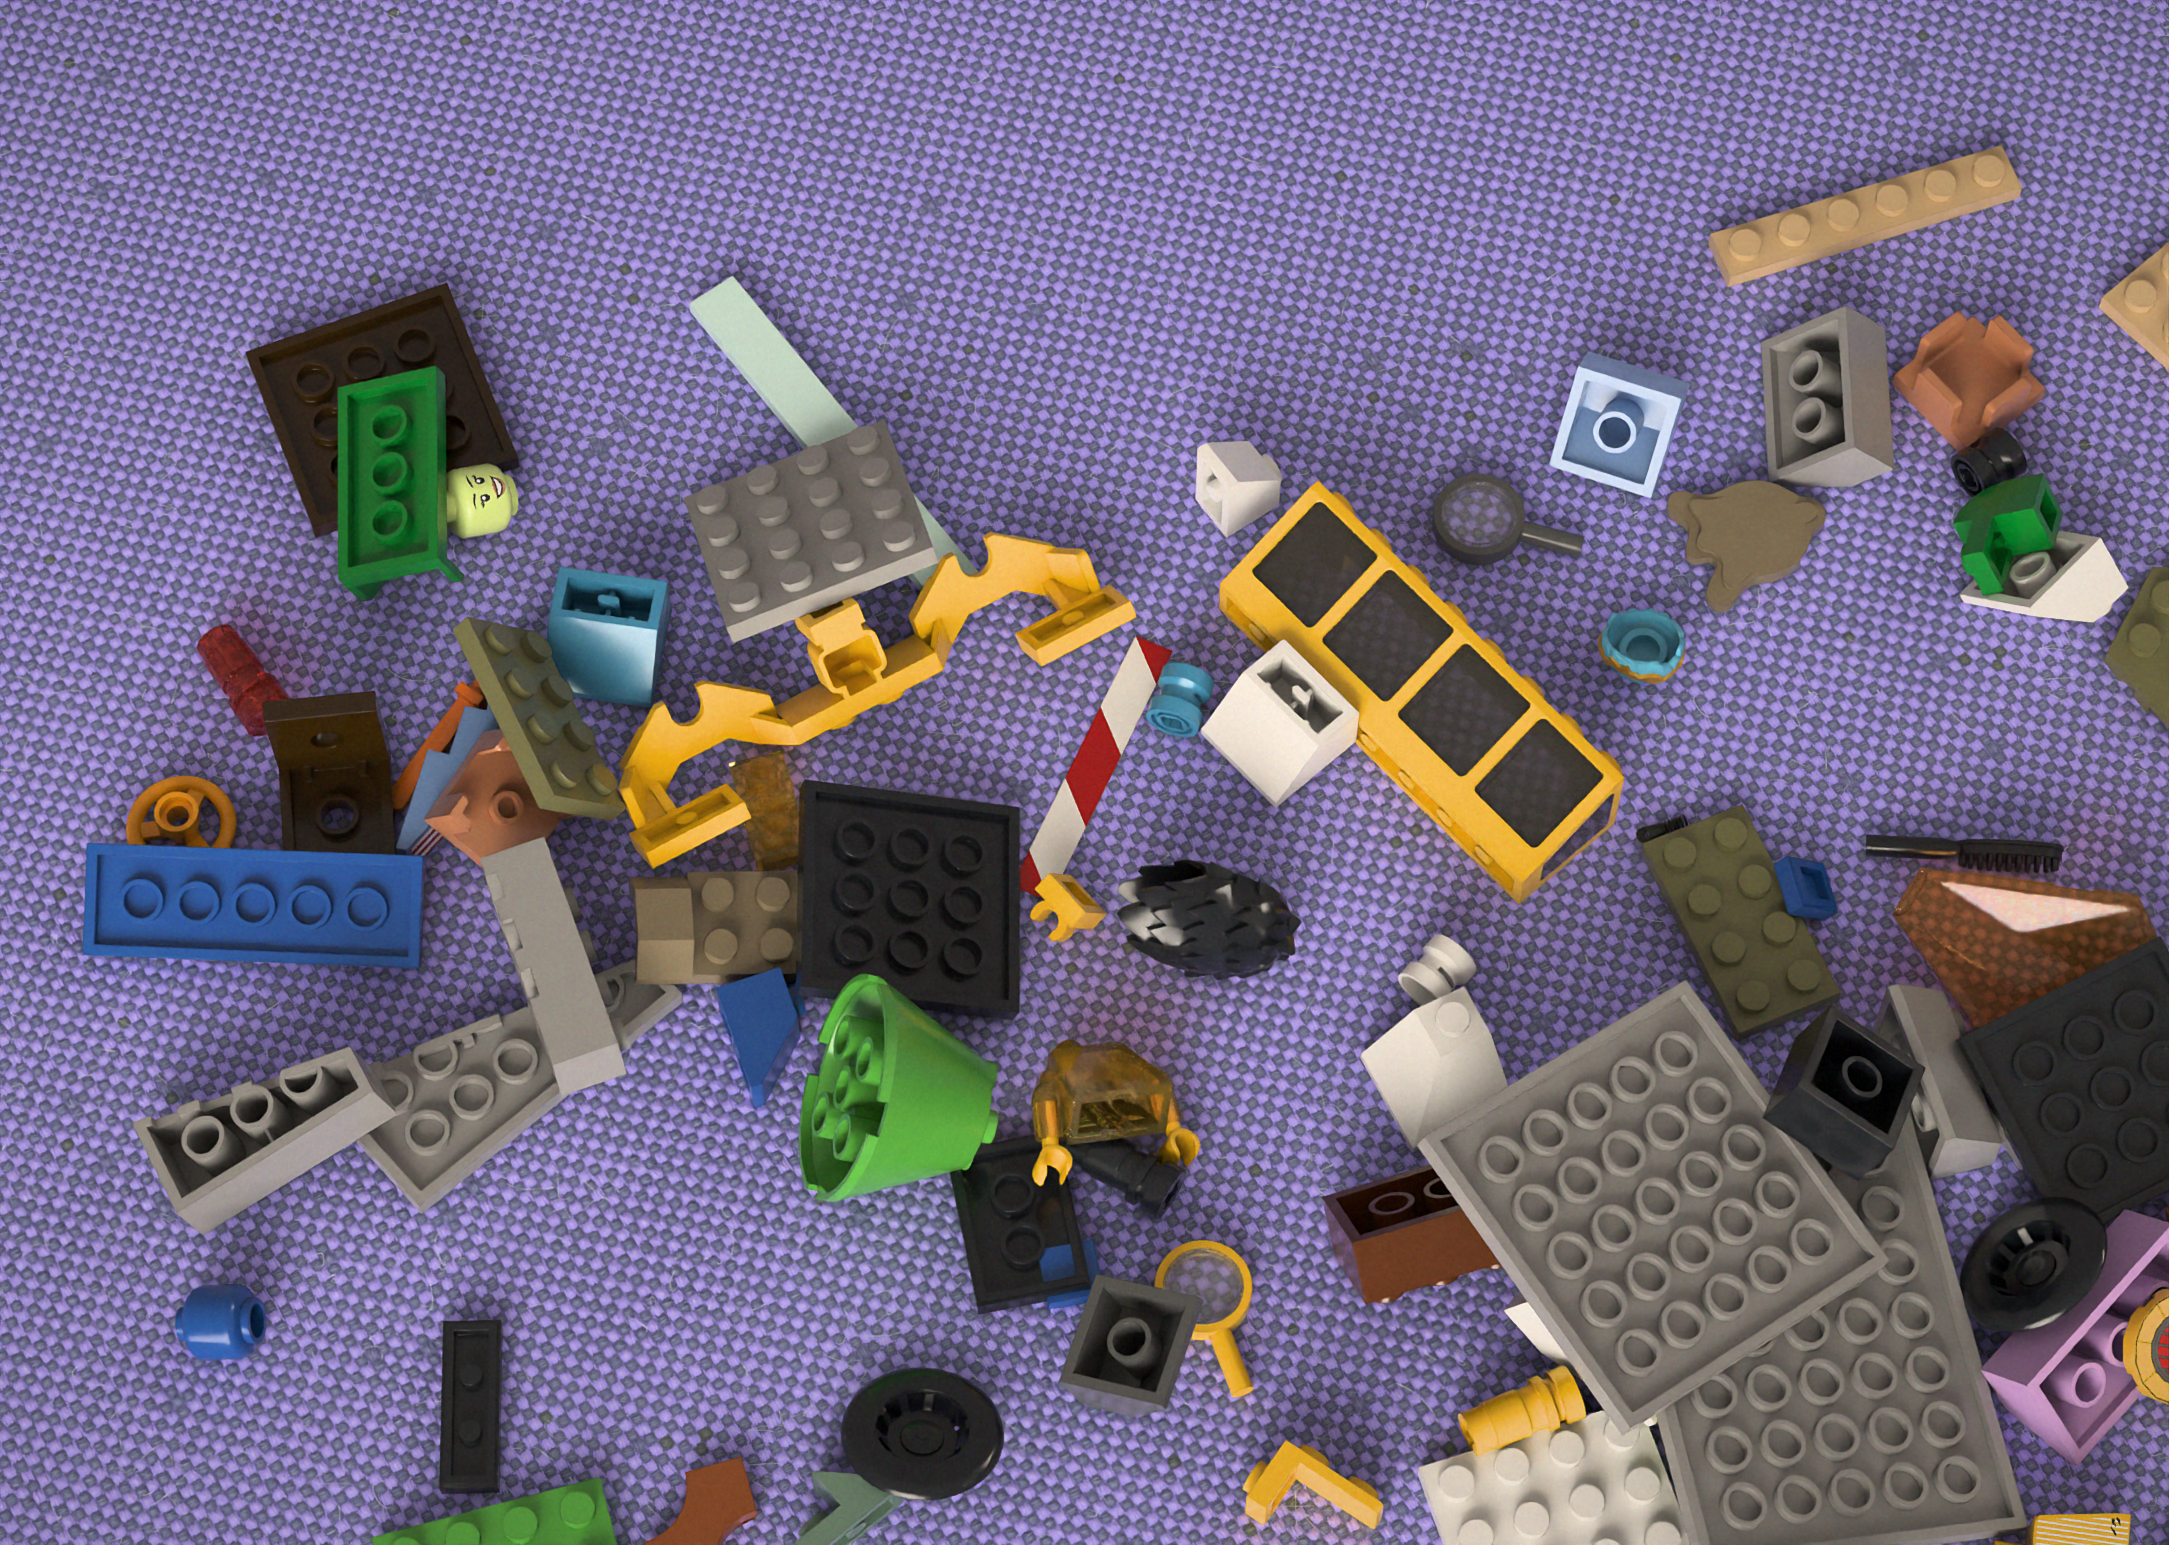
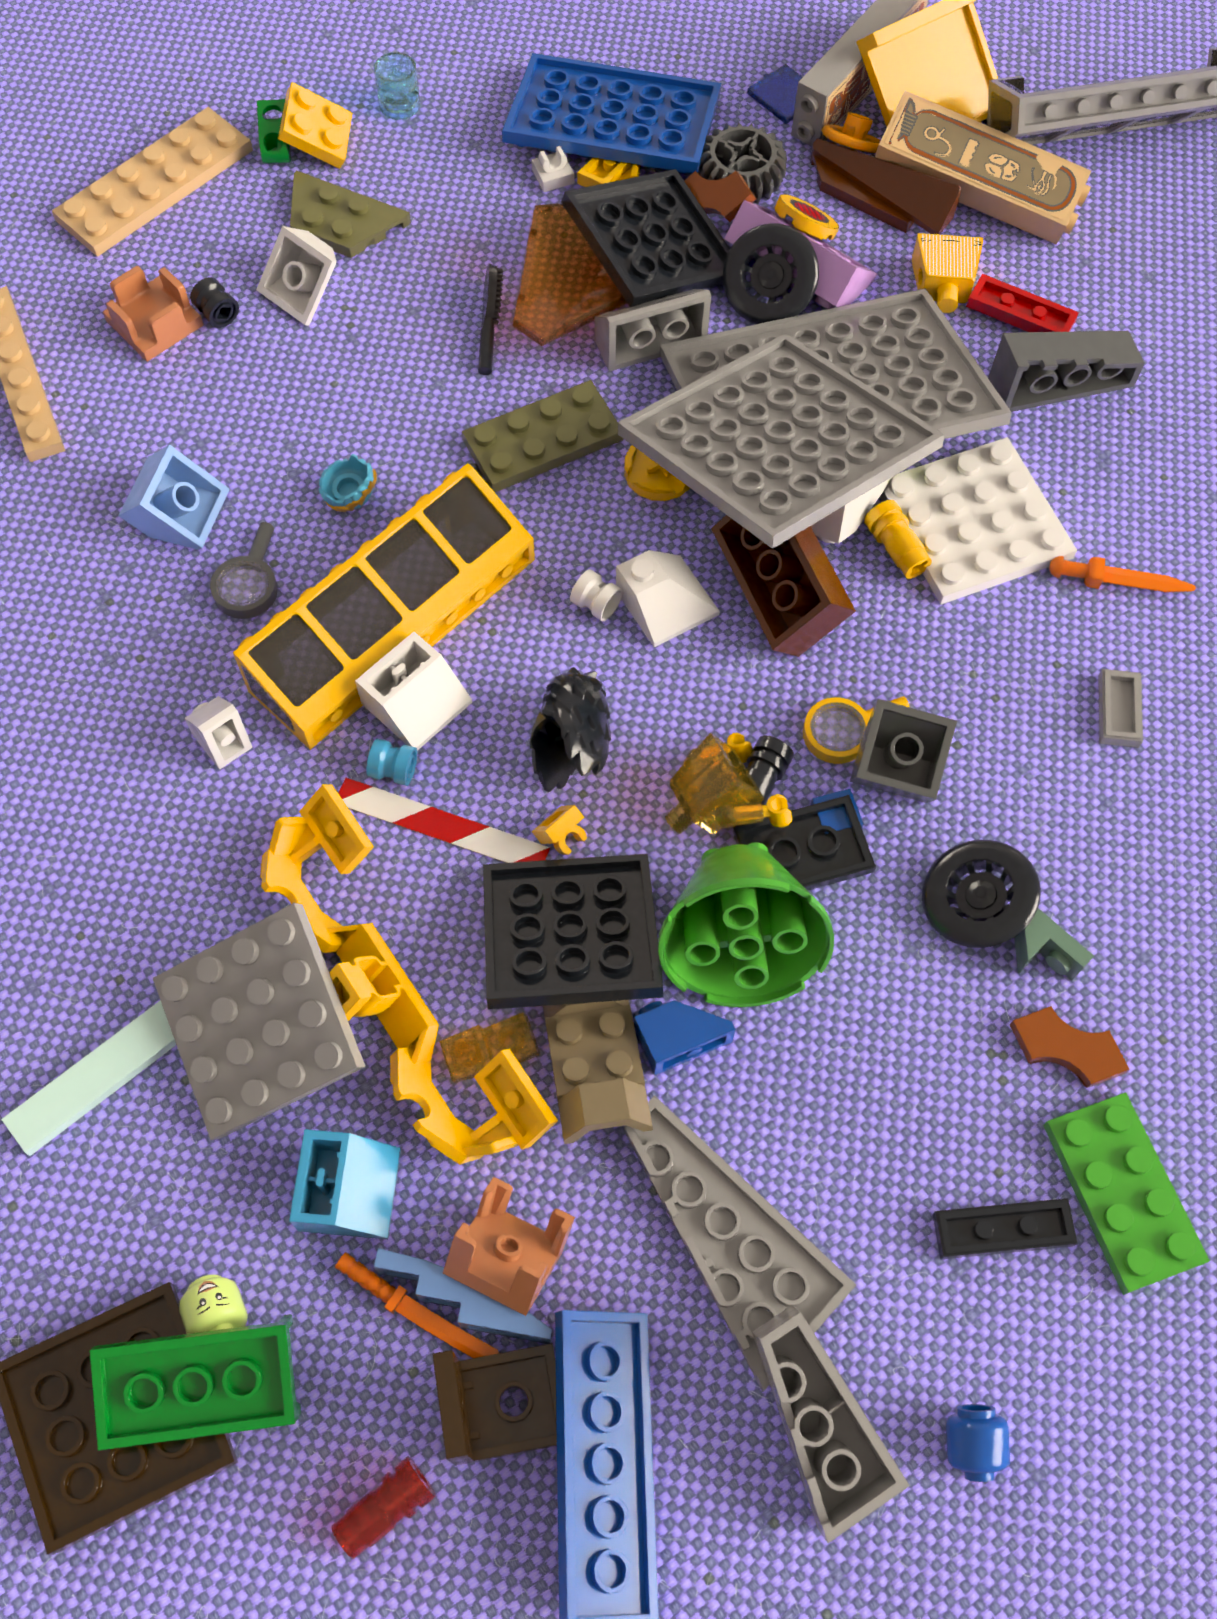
camera: 95 degrees left, 0 degrees up
light orange piece [126,775,237,848] -> none
olive plate [453,617,627,822] -> none
light grey wedge [480,837,631,1096] -> none
yellow bracket [1243,1440,1384,1529] -> none
dark tan tile [1666,480,1826,613] -> none
light grey slope [1761,305,1894,487] -> none
black brick [1762,1005,1926,1181] -> none
blue tile [1773,856,1838,921] -> none
green brick [1953,473,2063,596] -> none

